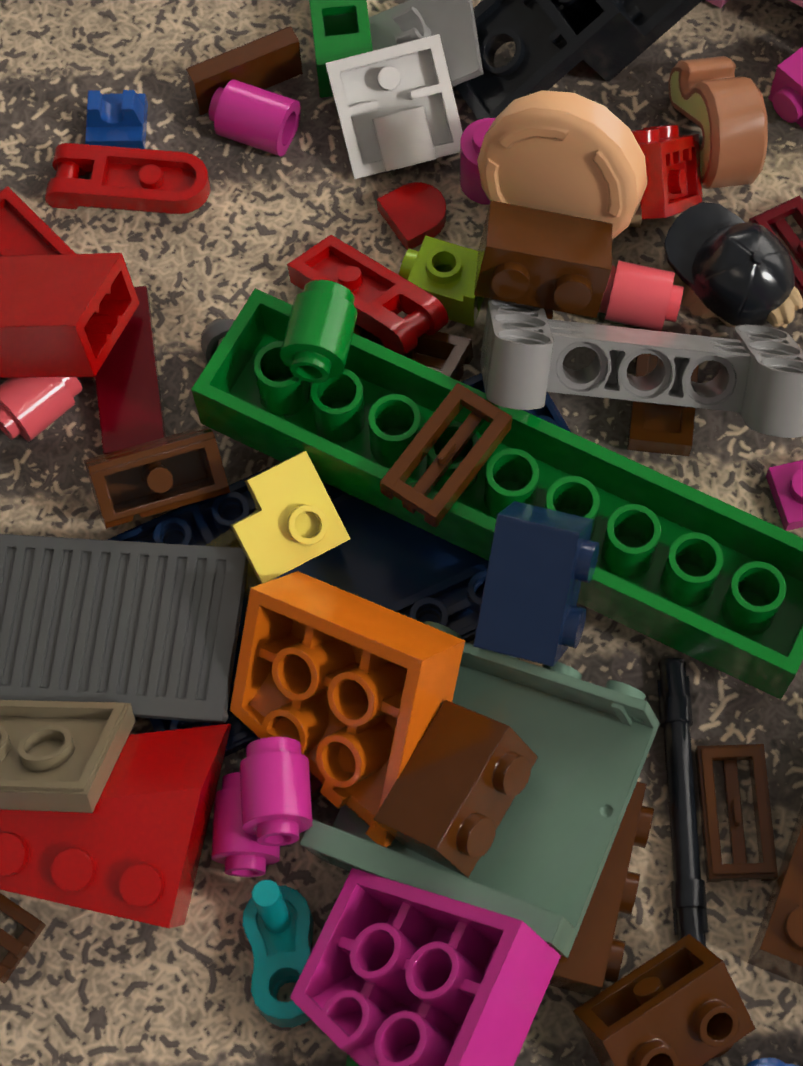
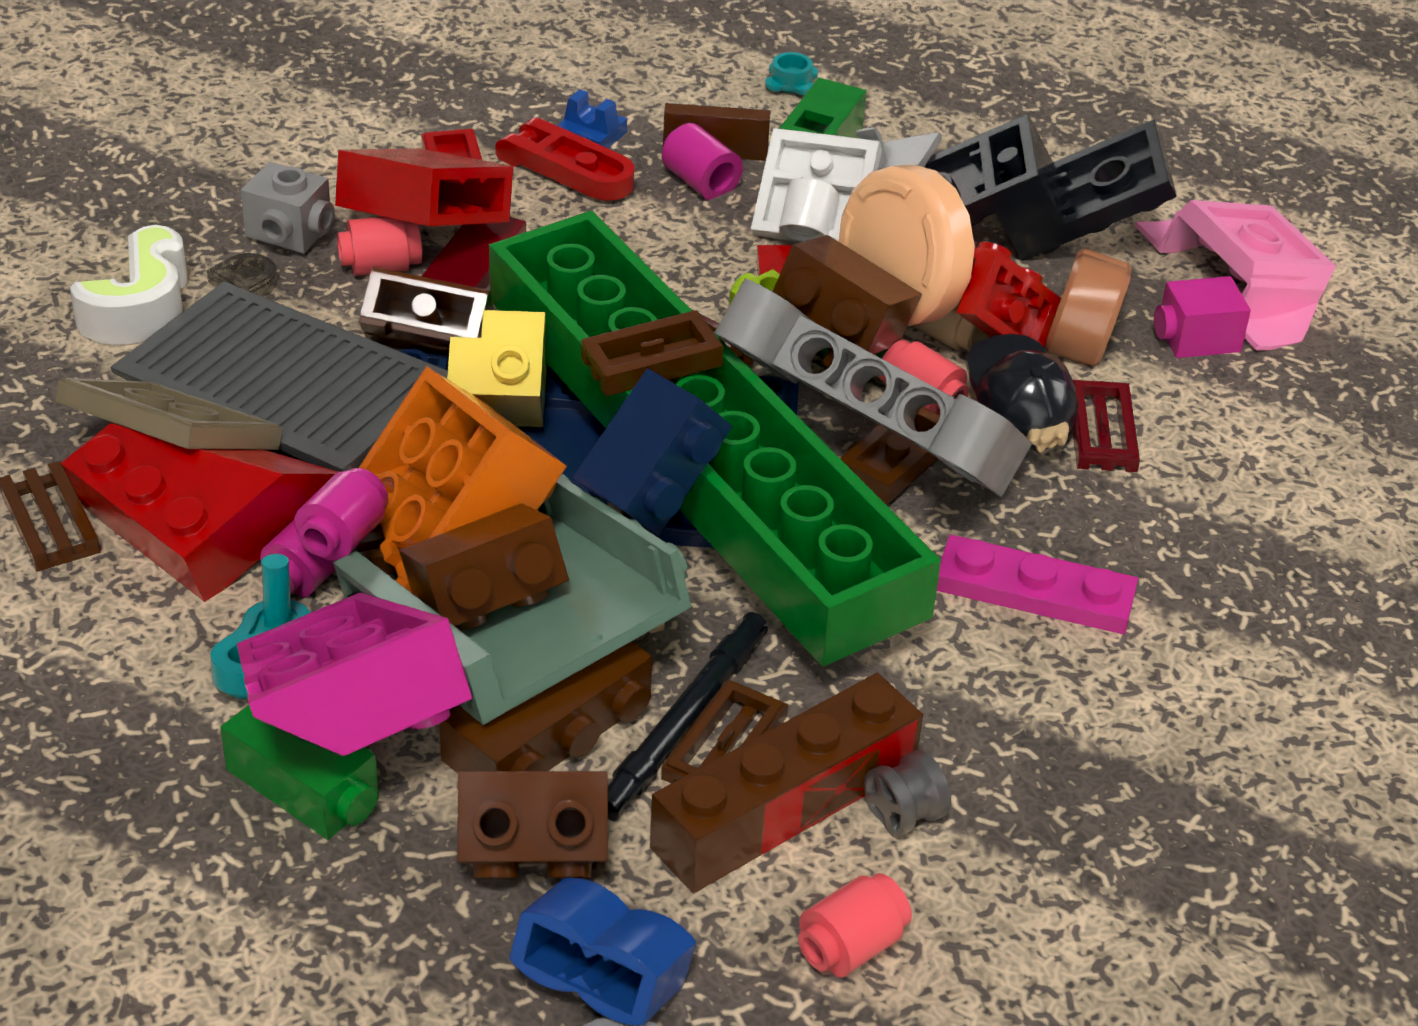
camera: 25 degrees right, 25 degrees down
green brick [280,280,358,383] -> none
red plate [287,235,449,356] -> none

